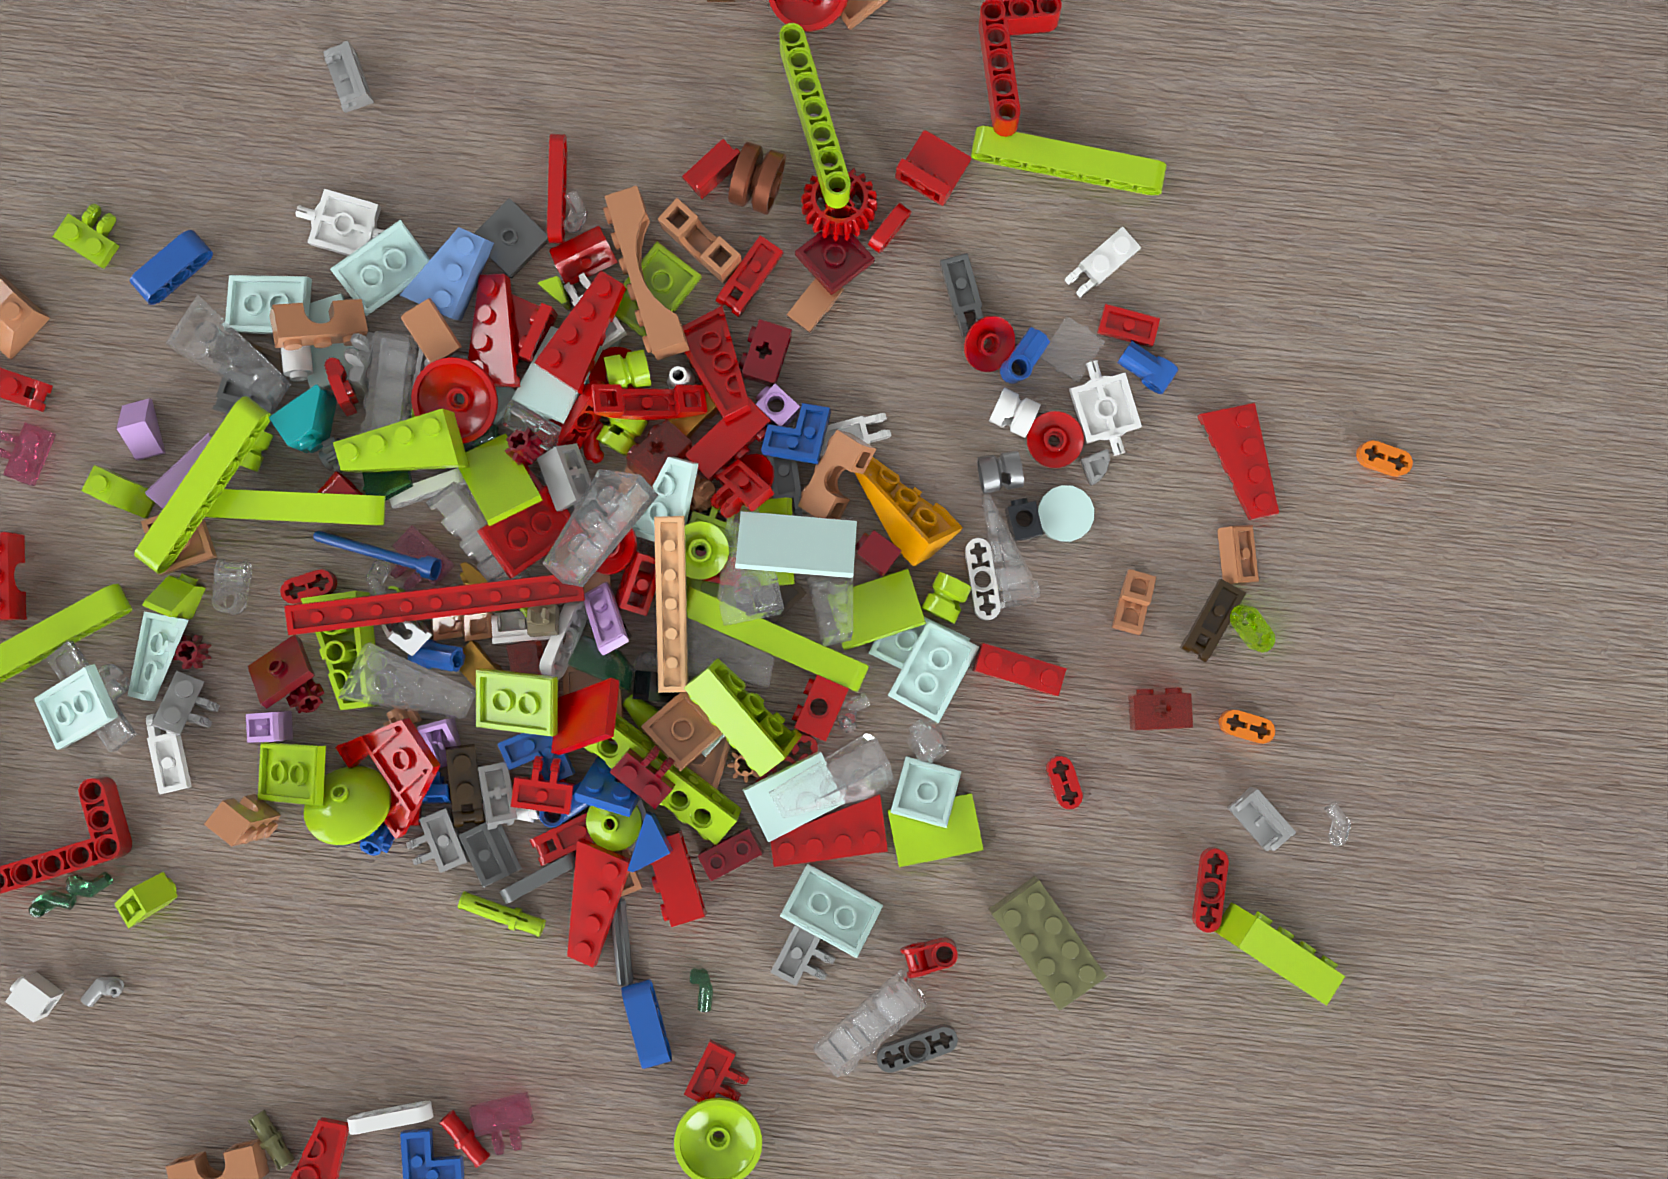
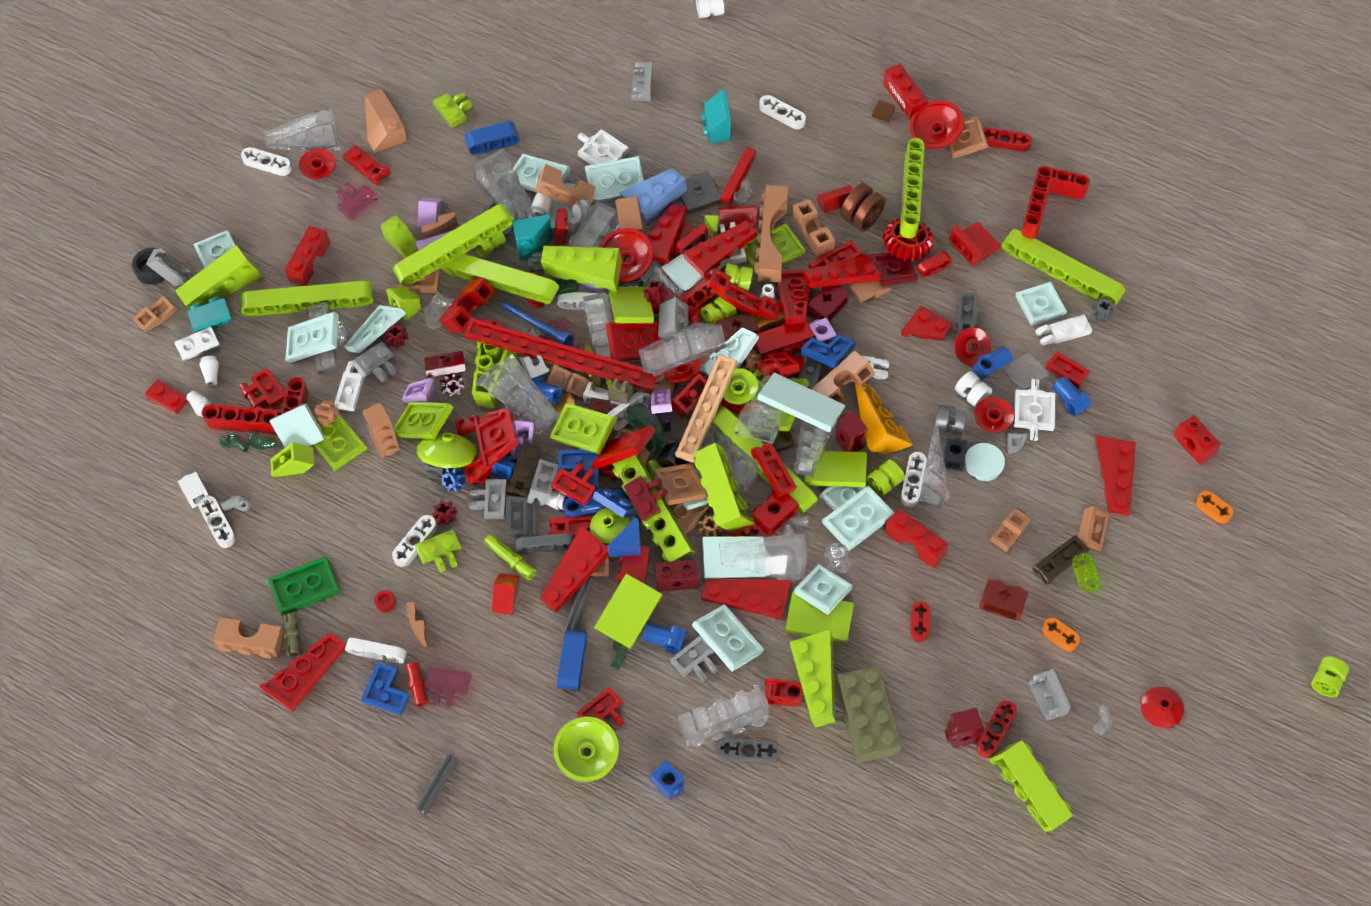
camera: 25 degrees right, 25 degrees down
none -> white beam [198,496,236,548]
none -> red plate [240,368,285,409]
none -> green tile [268,556,341,616]
none -> light aqua tile [270,403,325,448]
none -> lime tile [313,413,367,471]
none -> nougat gear [314,400,338,426]
none -> red tile [374,590,396,612]
none -> white beam [392,515,437,567]
none -> nougat slope [406,602,427,648]
none -> lime hinge [415,529,461,573]
none -> nougat slope [420,212,458,239]
none -> dark red gear [432,500,458,526]
none -> red arch [439,278,496,334]
none -> slope [492,573,520,615]
none -> lime tile [594,574,663,650]
none -> blue piece [642,622,687,653]
none -> blue brick [650,760,685,799]
none -> teal slope [701,90,731,143]
none -> red plate [751,443,797,497]
none -> white beam [759,95,806,129]
none -> lime wedge [789,630,836,728]
none -> red wing [803,254,881,288]
none -> red wing [901,306,953,341]
none -> dark red brick [945,708,984,748]
none -> light aqua tile [1015,282,1067,326]
none -> dark grey gear [1091,298,1116,323]
none -> red dish [1141,687,1184,728]
none -> red brick [1174,415,1221,465]
none -> lime wheel [1311,656,1350,697]

